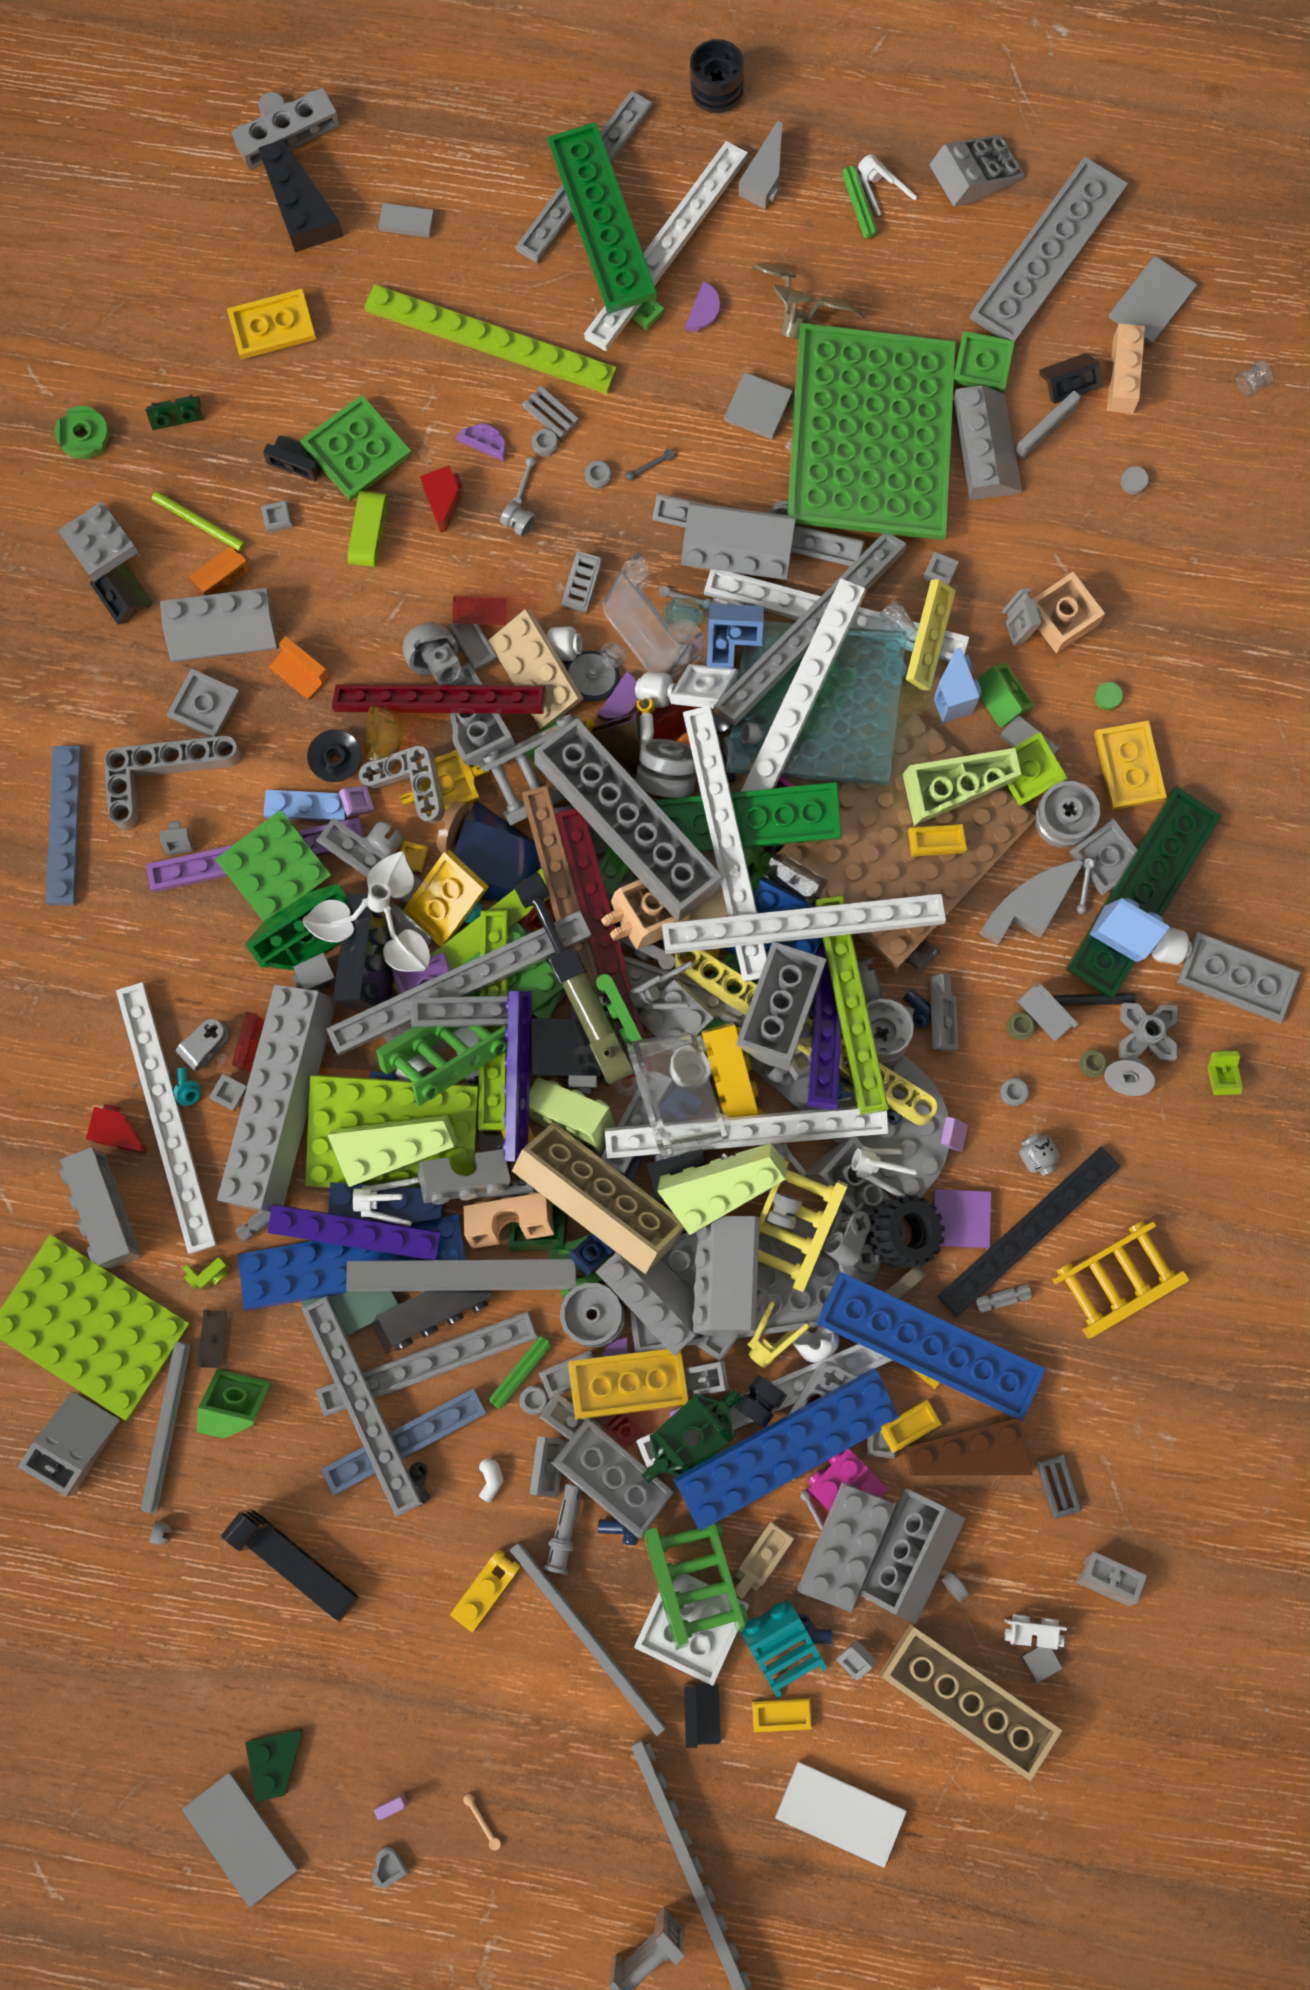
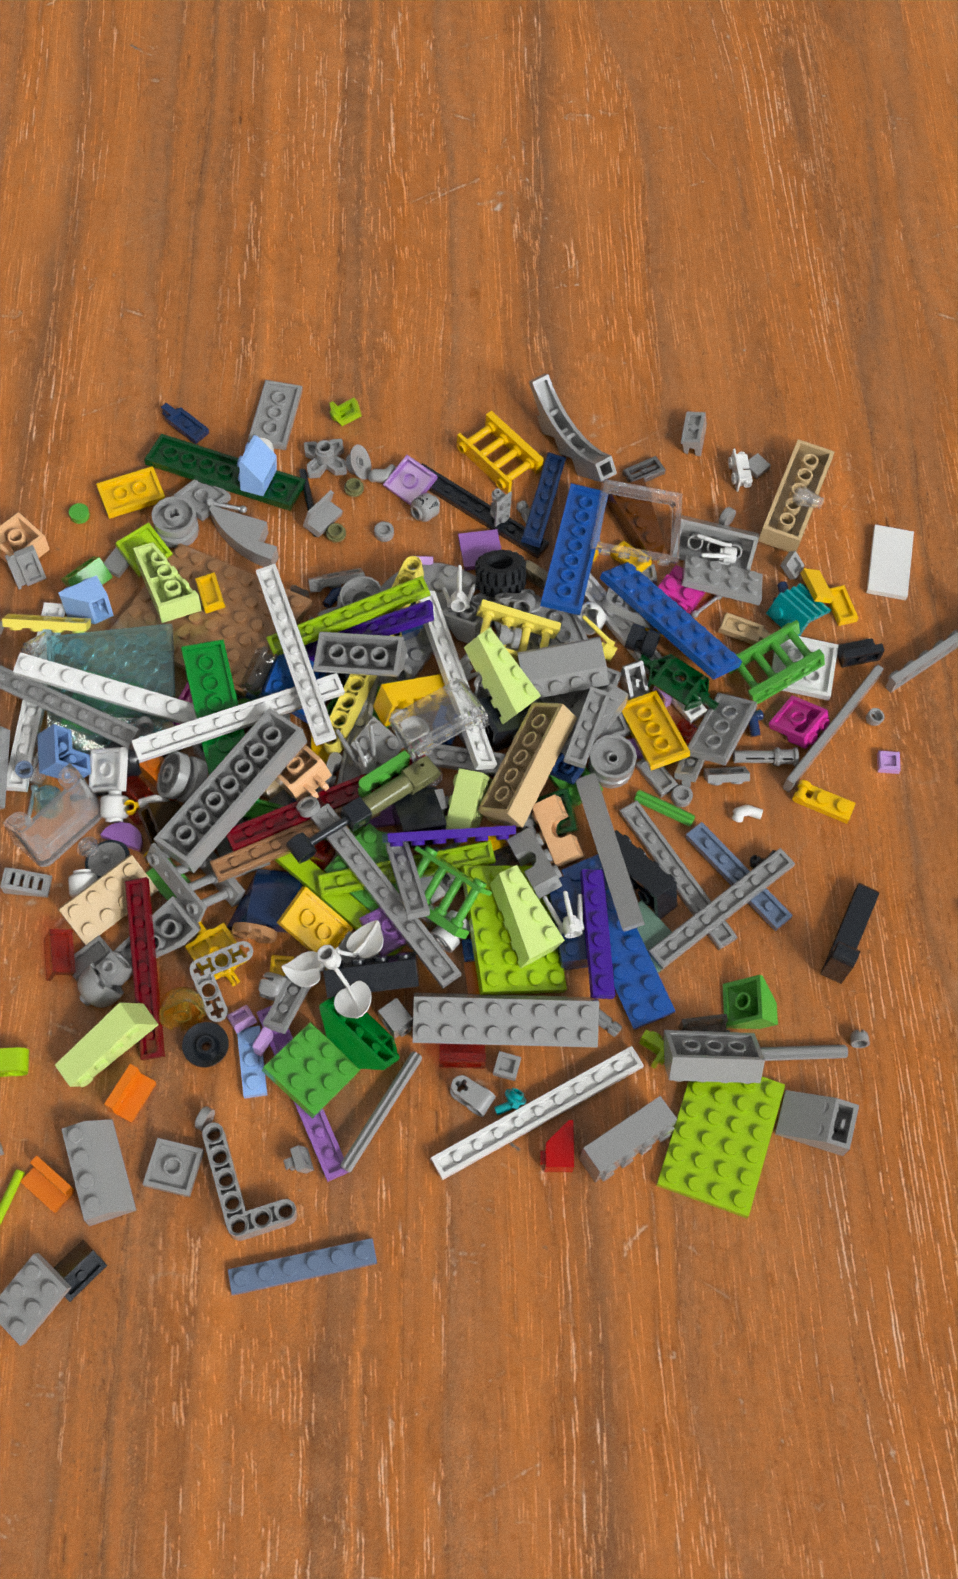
camera: 110 degrees left, 15 degrees down
none -> sand blue hinge [15,761,34,779]
none -> yellowish green wedge [55,1003,159,1087]
none -> dark blue hinge [161,402,209,444]
none -> light grey tile [195,1106,215,1131]
none -> lavender tile [252,1027,273,1057]
none -> light grey tile [297,796,320,817]
none -> light grey axle [340,1052,422,1172]
none -> light grey arm [368,464,396,482]
none -> medium lavender tile [383,455,438,506]
none -> light grey hinge [490,489,512,527]
none -> dark blue tile [521,452,566,548]
none -> light grey arch [529,373,617,482]
none -> light grey plate [564,687,611,769]
none -> clear windscreen [590,479,683,566]
none -> light grey slope [664,1030,765,1084]
none -> white plant [697,534,737,565]
none -> dark pink plate [769,695,830,749]
none -> clear cone [793,487,824,509]
none -> yellow tile [800,568,834,603]
none -> light grey hinge [866,708,885,726]
none -> lavender tile [877,751,901,774]

